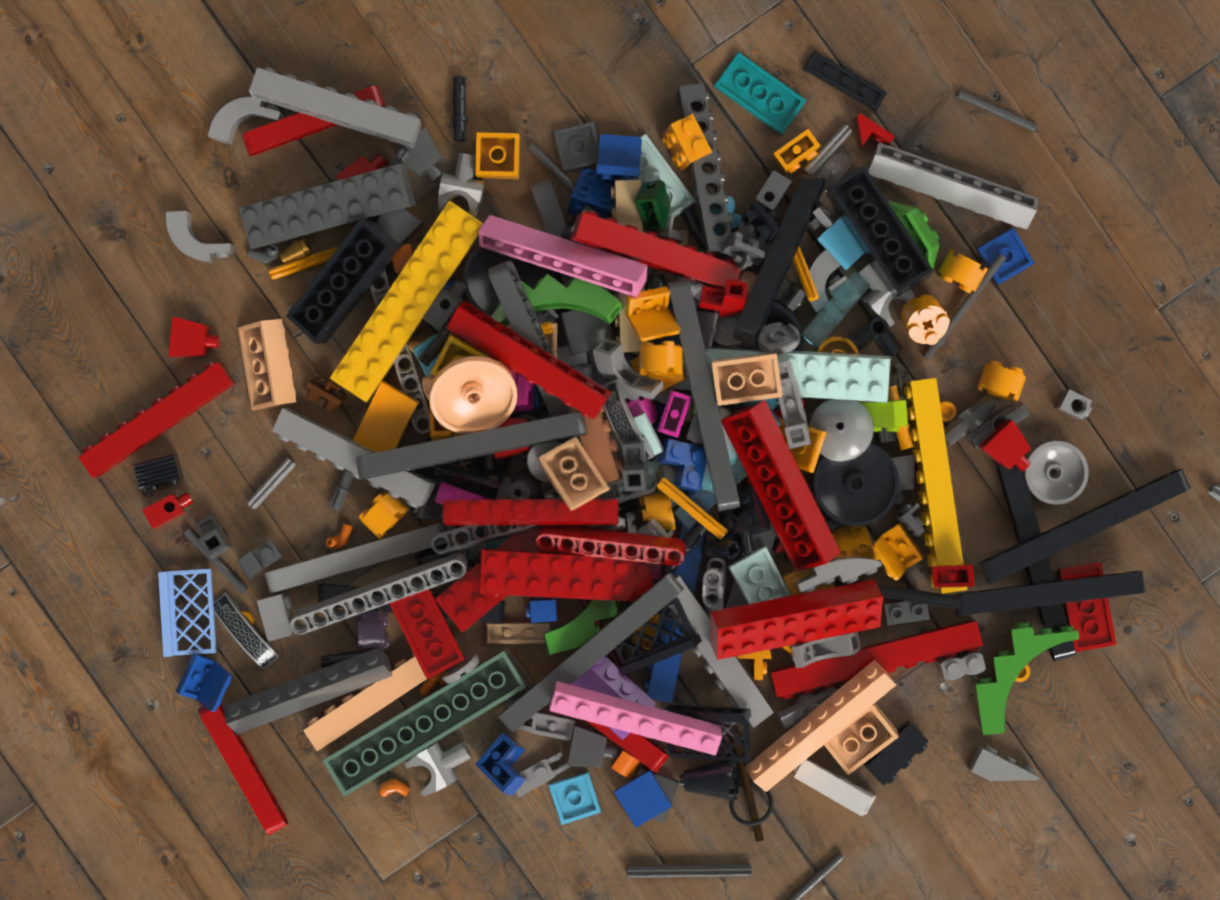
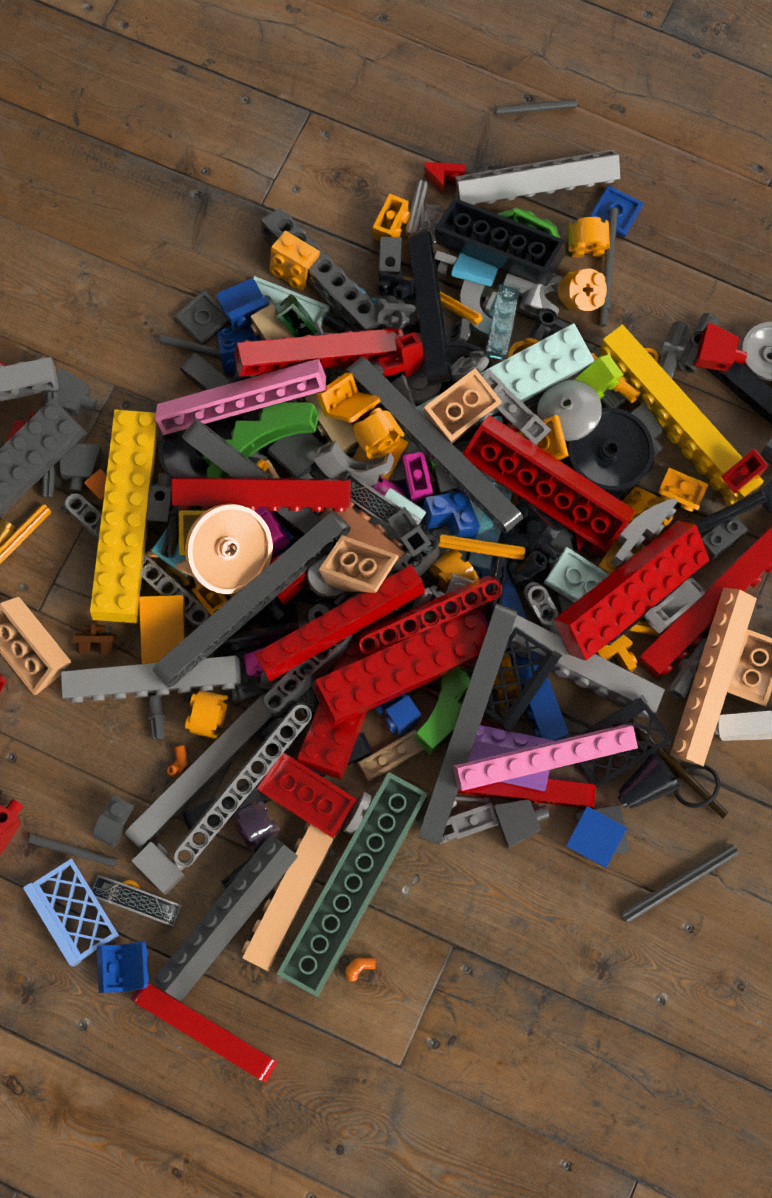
camera: 30 degrees left, 15 degrees down
dark grey brick [194,513,232,559] -> none
light grey axle [247,458,296,509] -> none
black brick [286,218,402,344] -> none
light grey connector [404,741,472,796] -> none
orange arm [419,671,446,696] -> none
light grey connector [438,153,485,218] -> none
black pin [451,76,468,142] -> none
light orange brick [475,132,520,179] -> none
blue brick [475,732,526,796] -> none
light grey hinge [516,751,569,797] -> none
medium azure tile [548,771,601,825] -> none
orange brick [611,749,643,779] -> none
teal tile [714,52,807,136] -> none
black tile [803,51,887,112] -> none
dark grey bracket [894,502,925,536] -> none
light orange brick [977,360,1026,402] -> none
light grey brick [1055,389,1092,420] -> none

